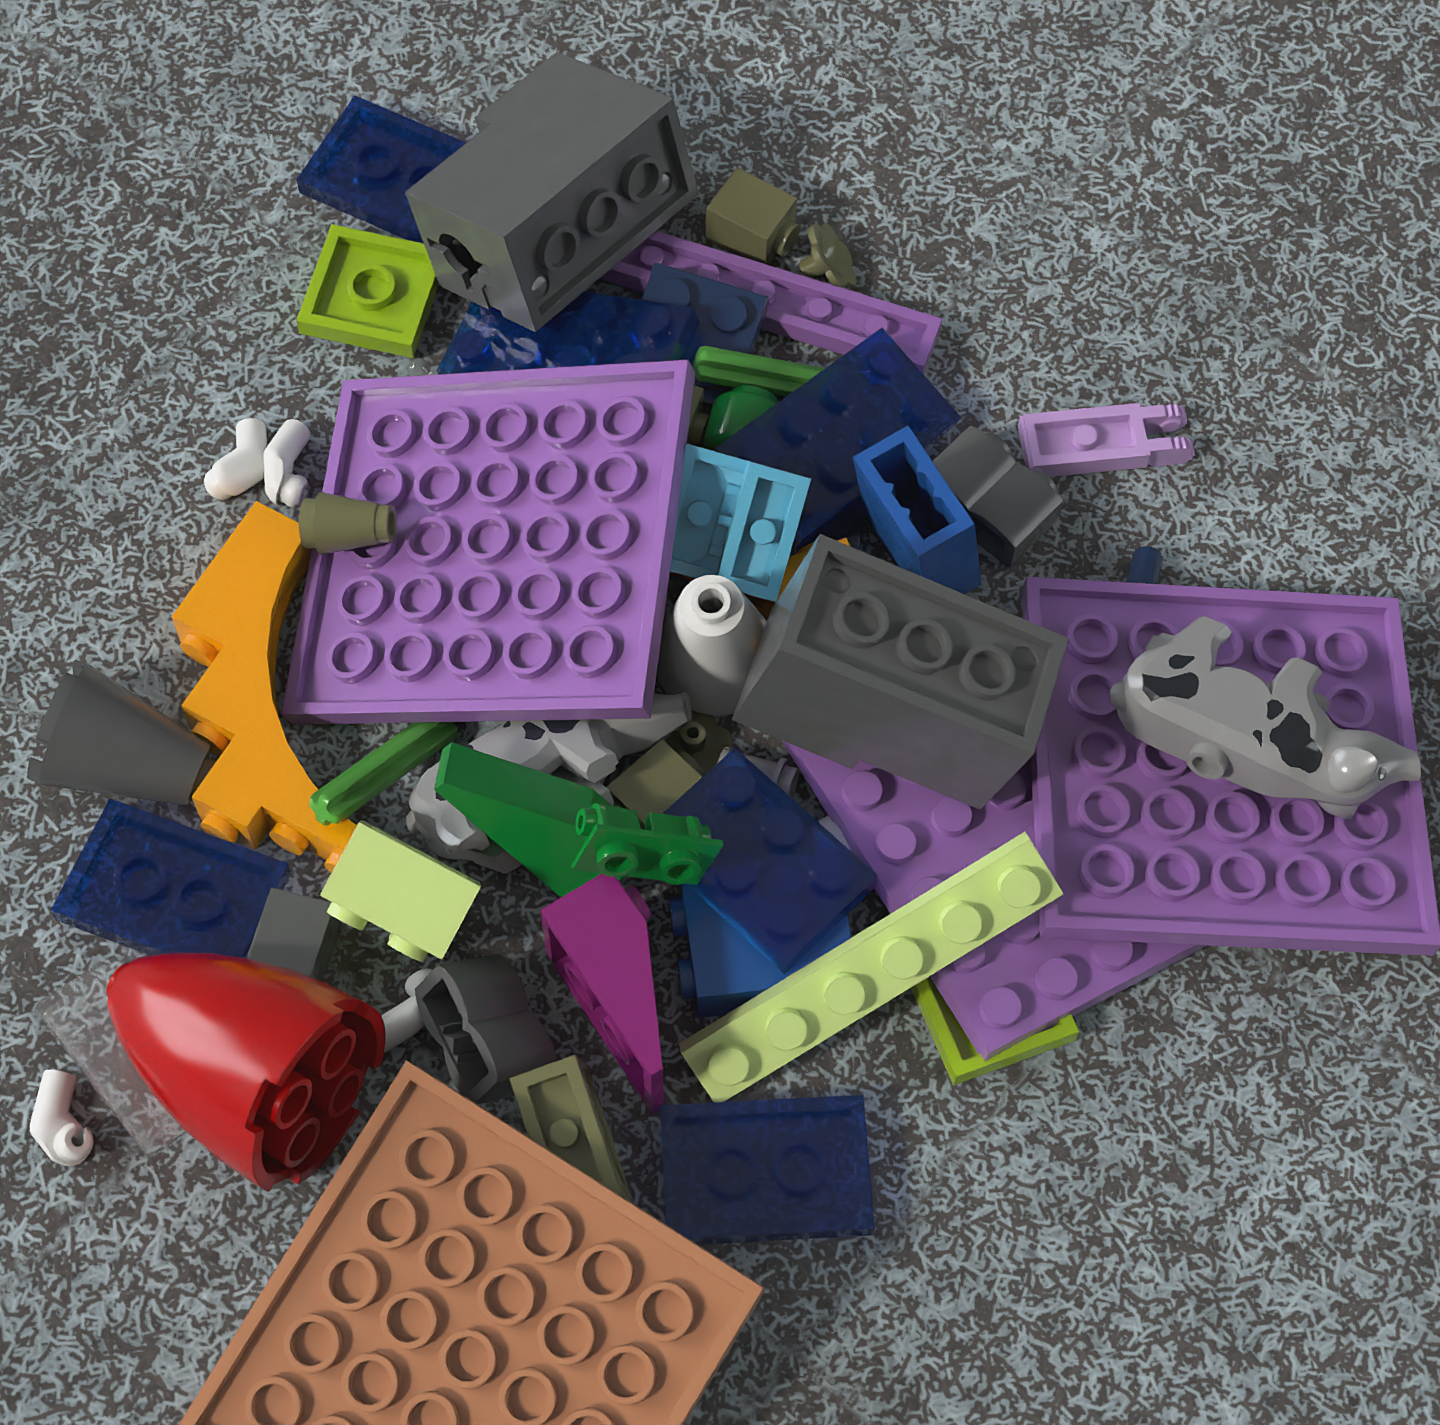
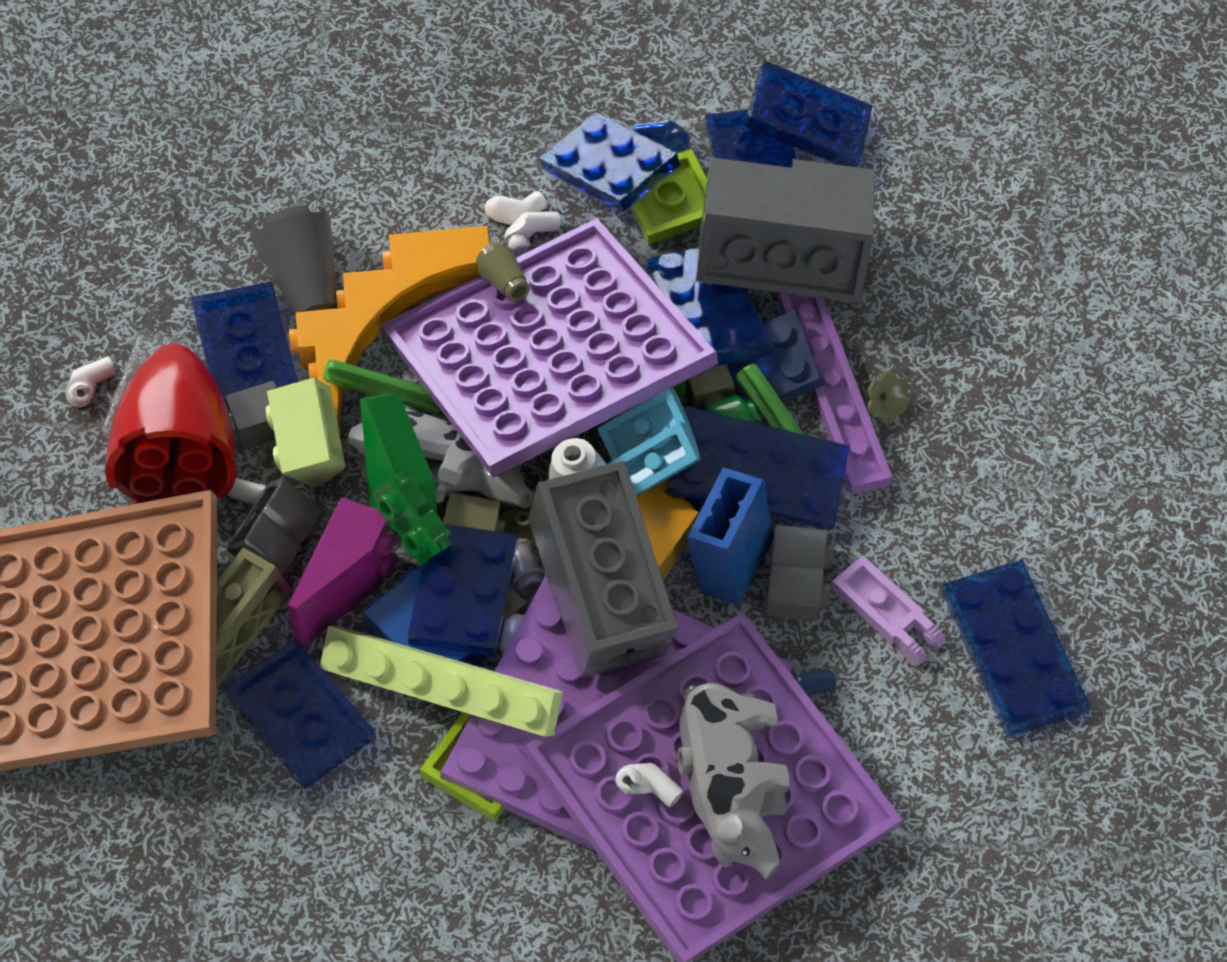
camera: 55 degrees right, 5 degrees down
olive brick [706,167,800,265] -> none
none -> clear blue plate [539,112,681,212]
none -> white arm [615,763,684,808]
none -> clear blue arm [633,119,690,153]
none -> clear blue plate [745,60,873,167]
none -> clear blue plate [941,559,1091,738]

